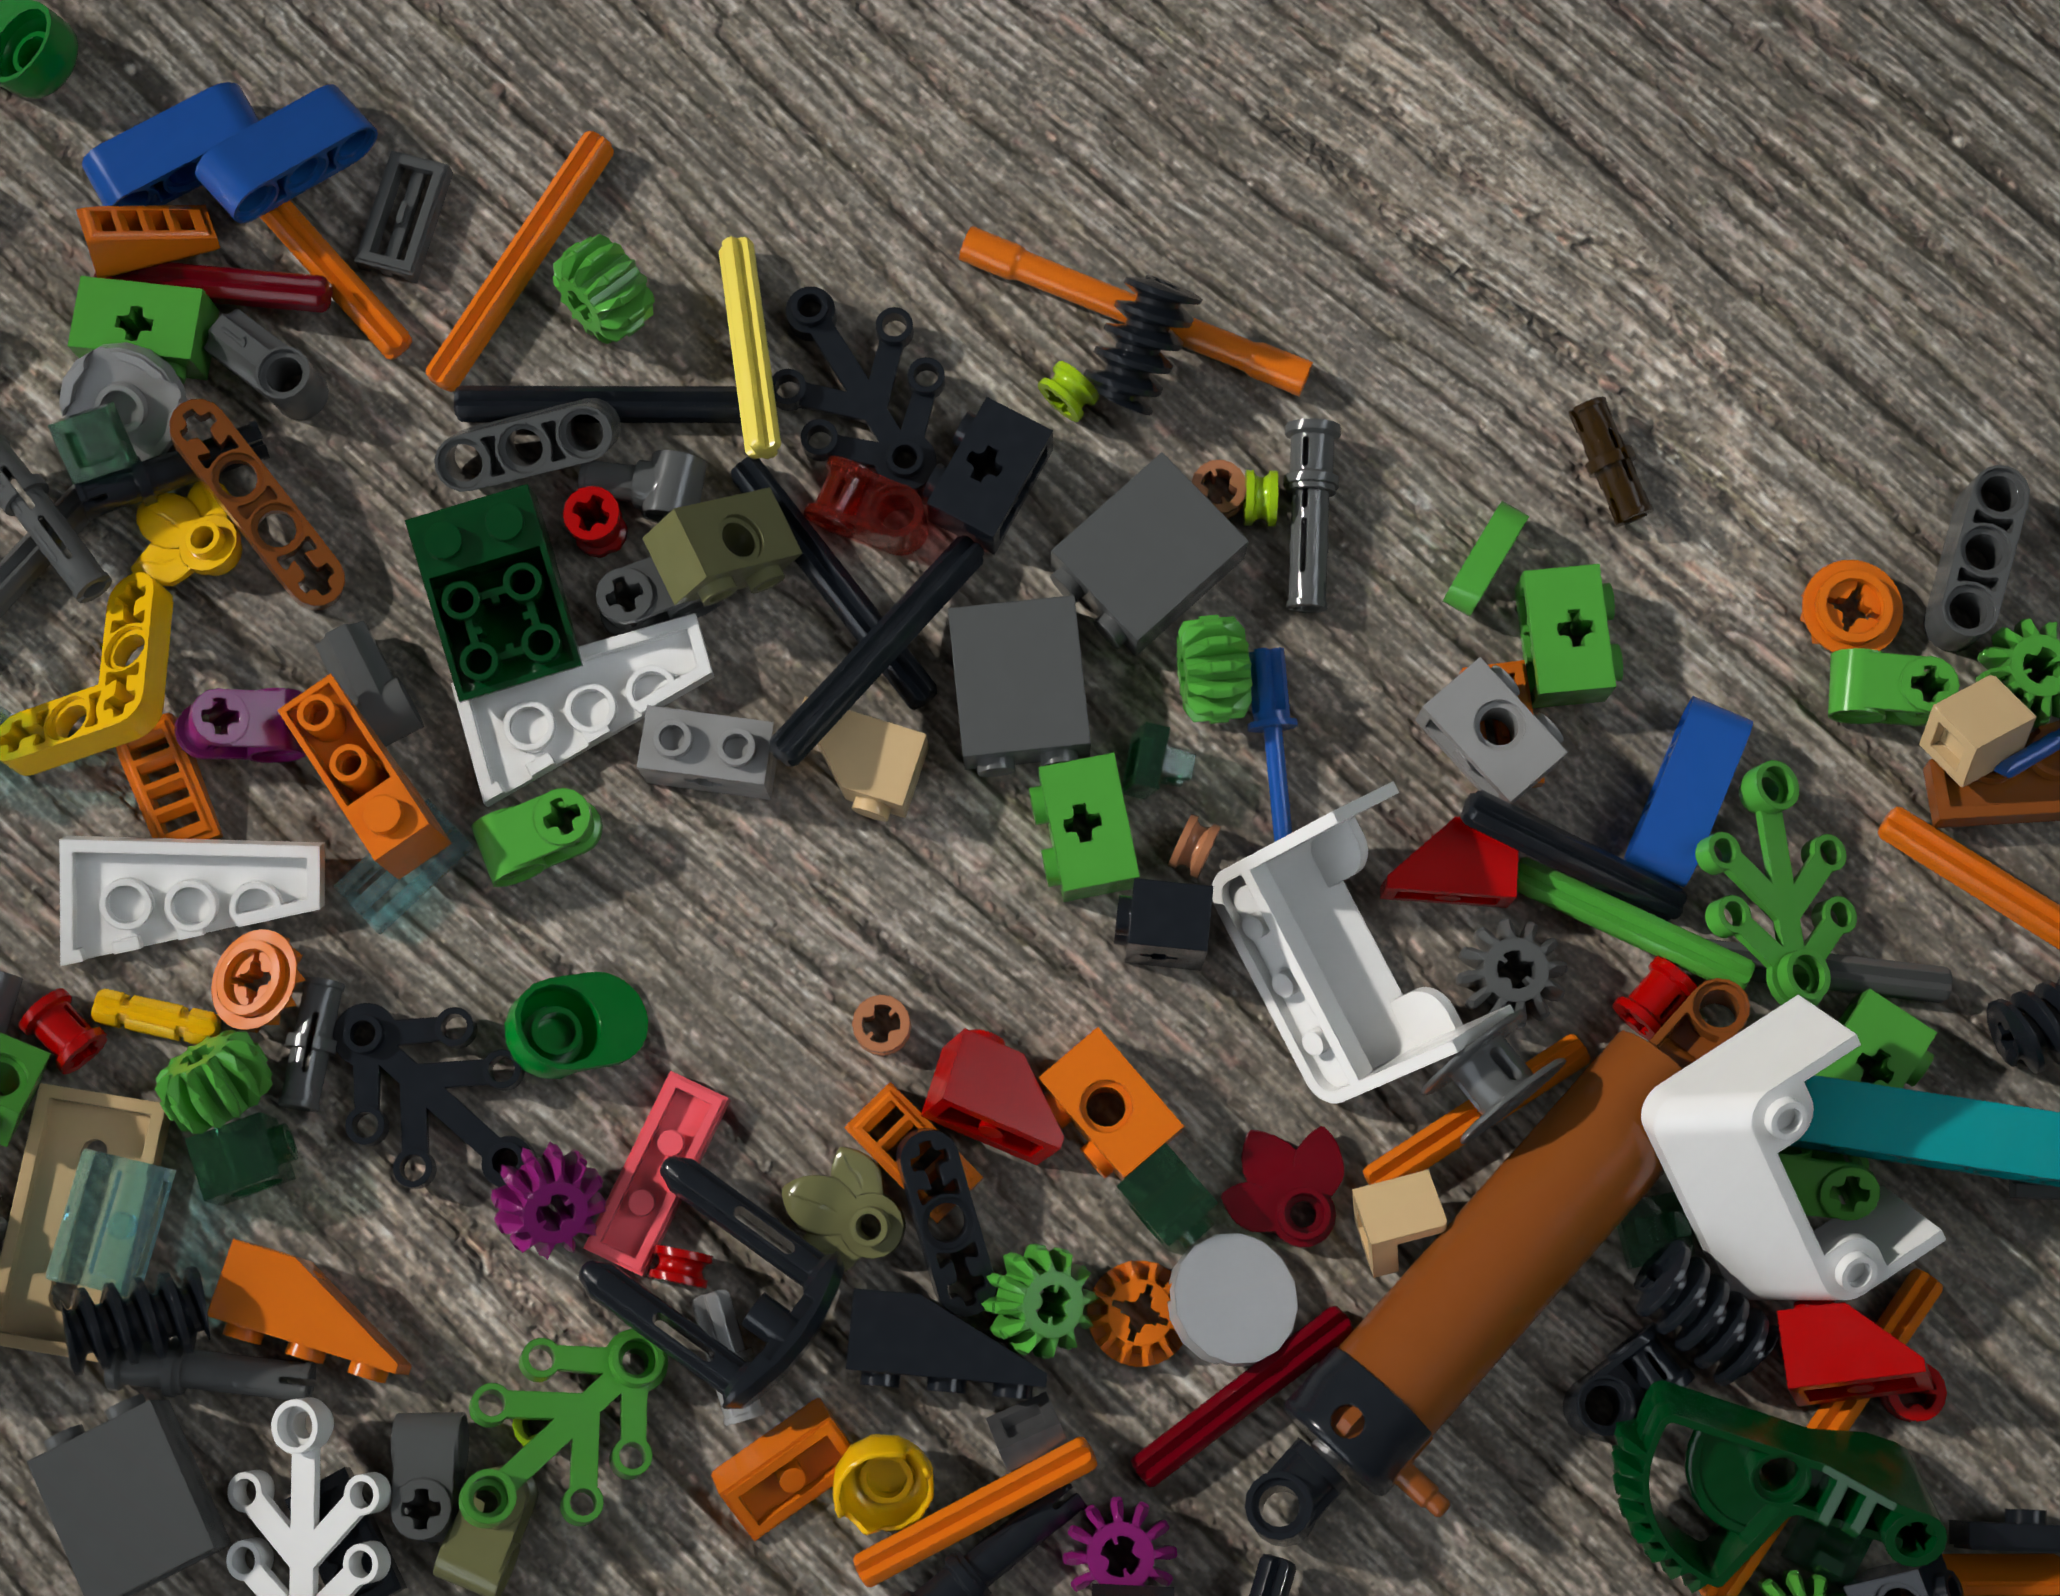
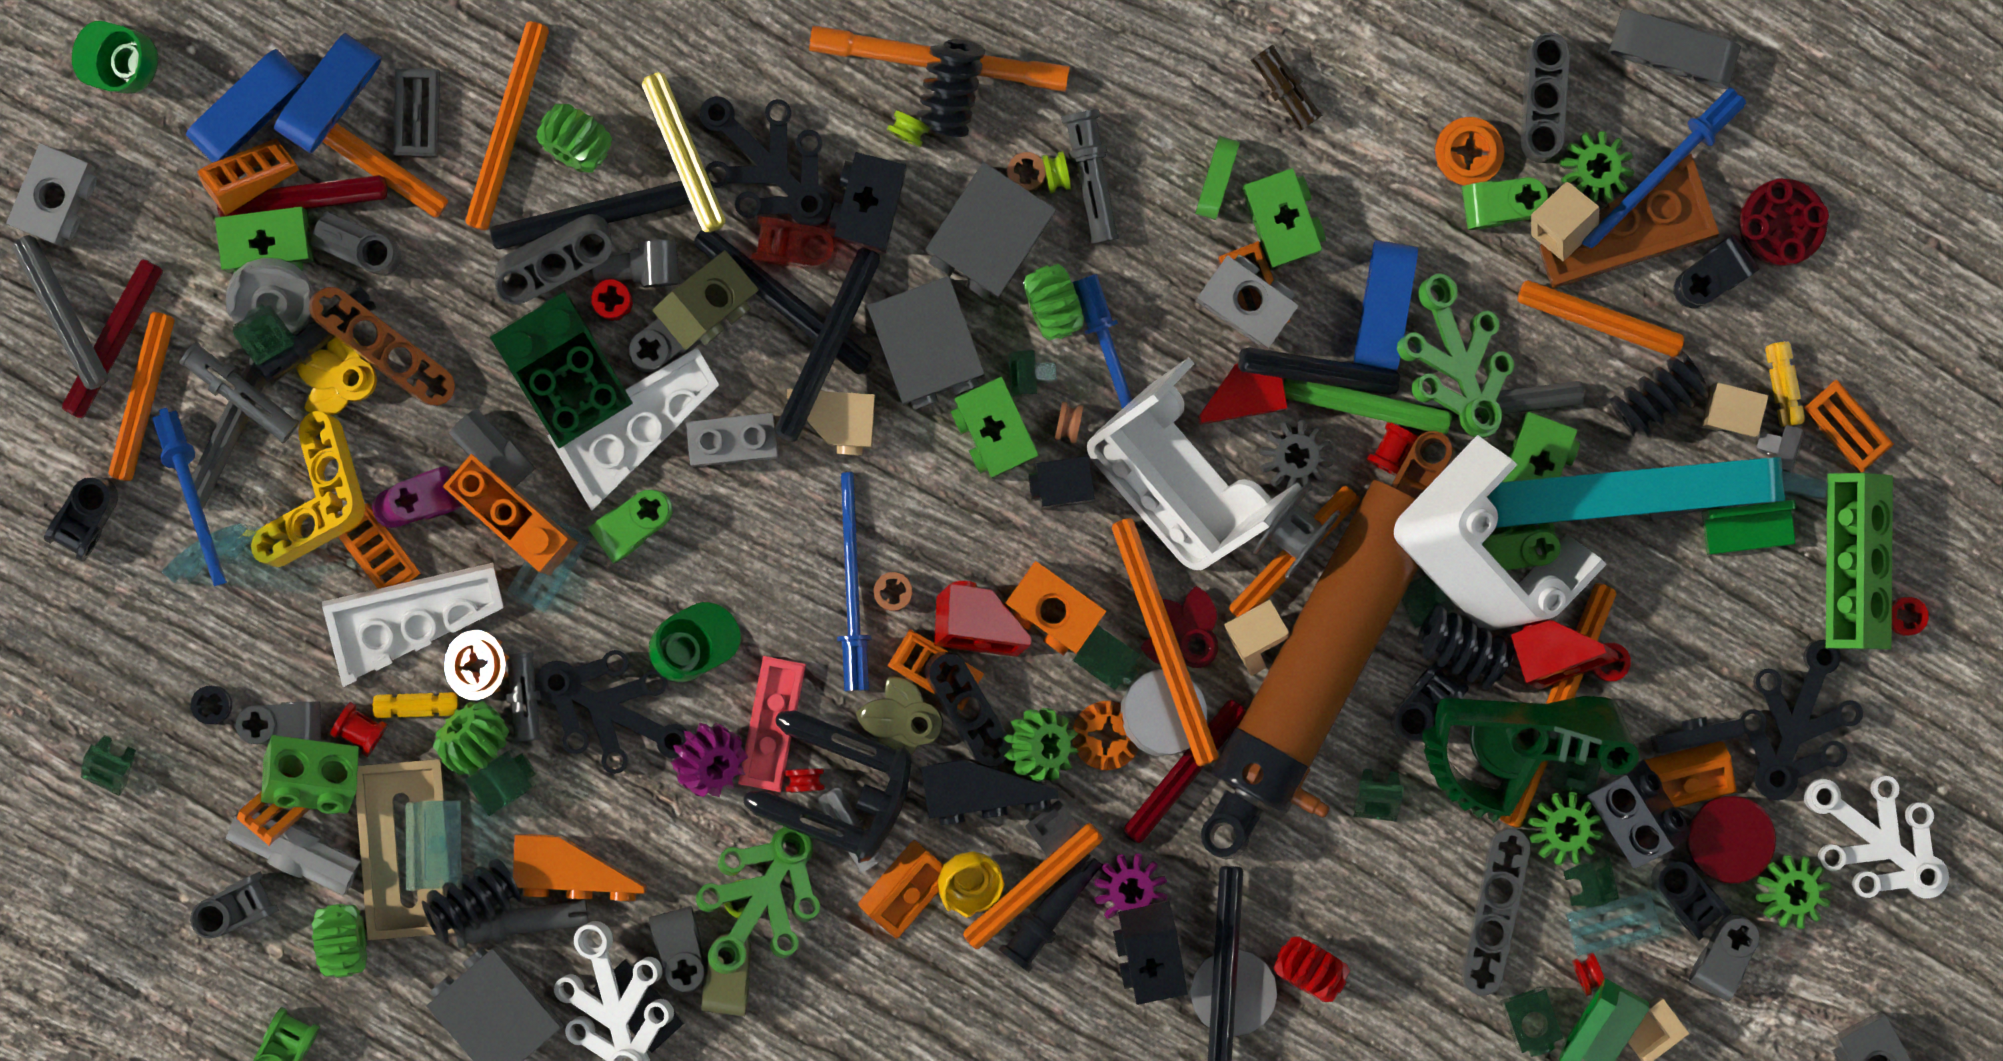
camera: 25 degrees left, 10 degrees up
none -> blue piece [837,472,872,692]
none -> orange axle [1112,518,1218,766]
none -> clear green tile [1353,769,1403,822]

